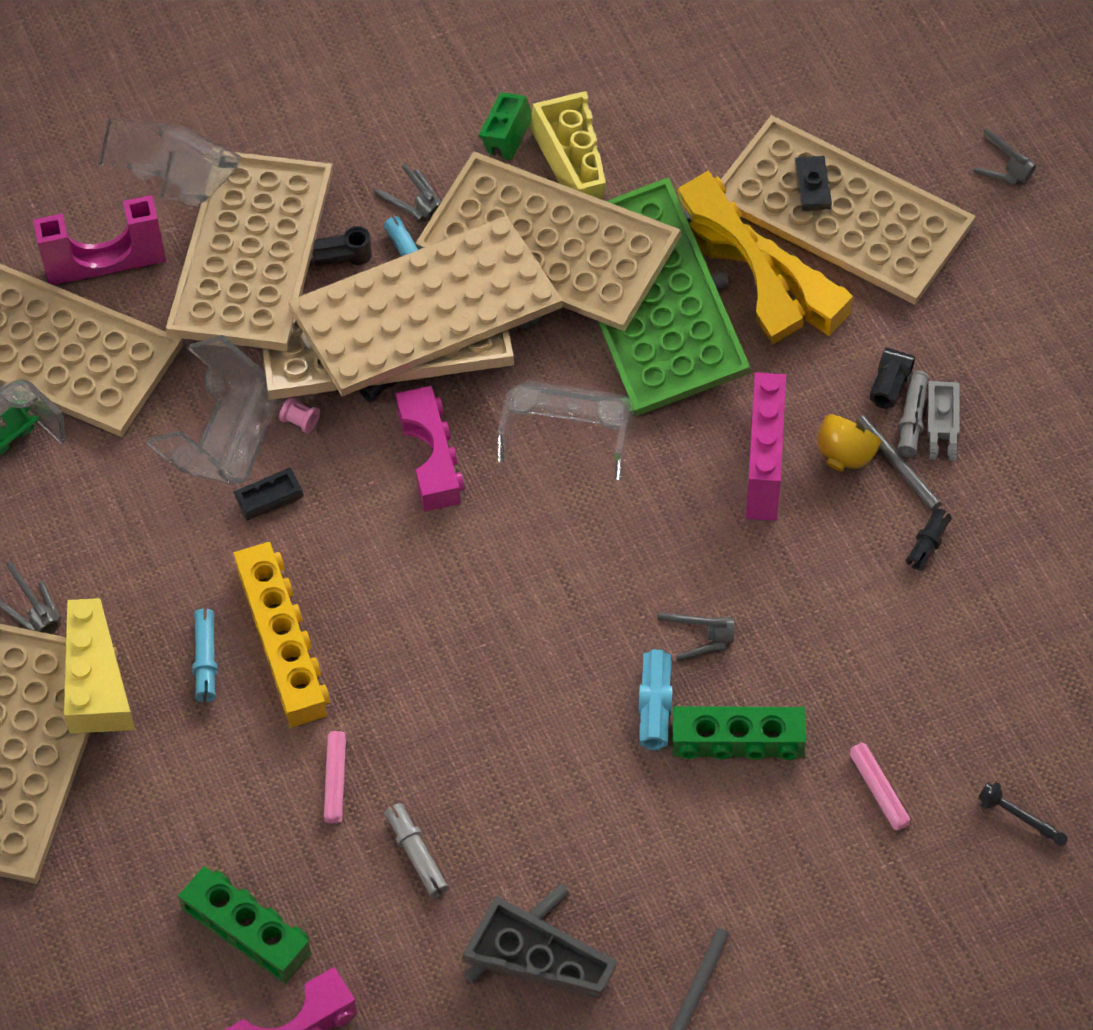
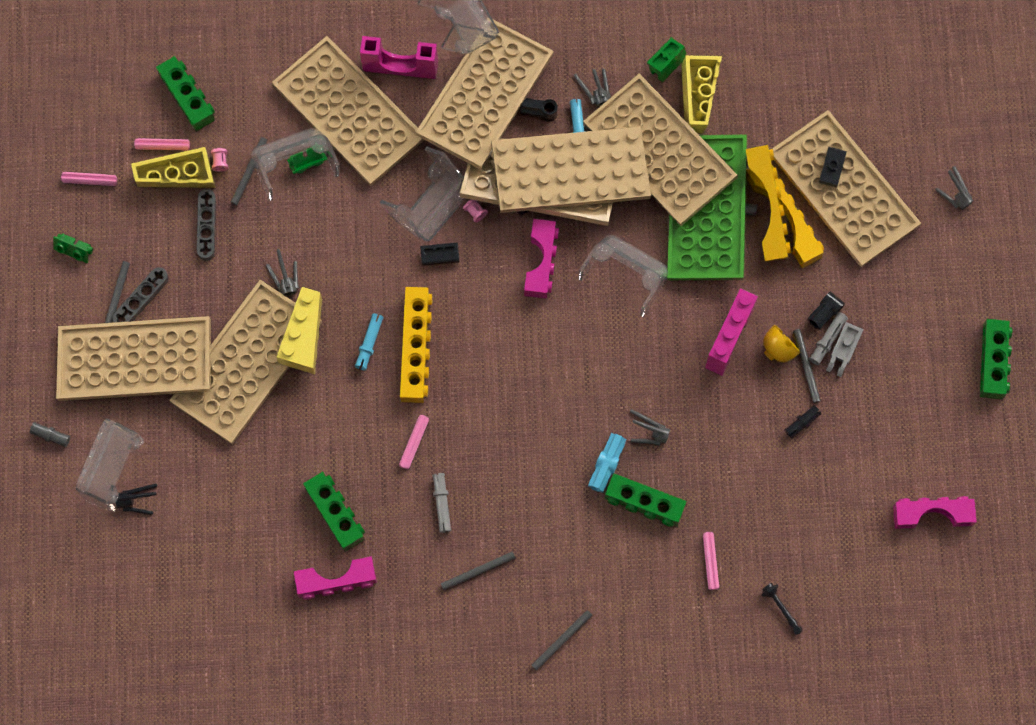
camera: 20 degrees right, 15 degrees up
dark grey wedge [462,896,617,999] -> none

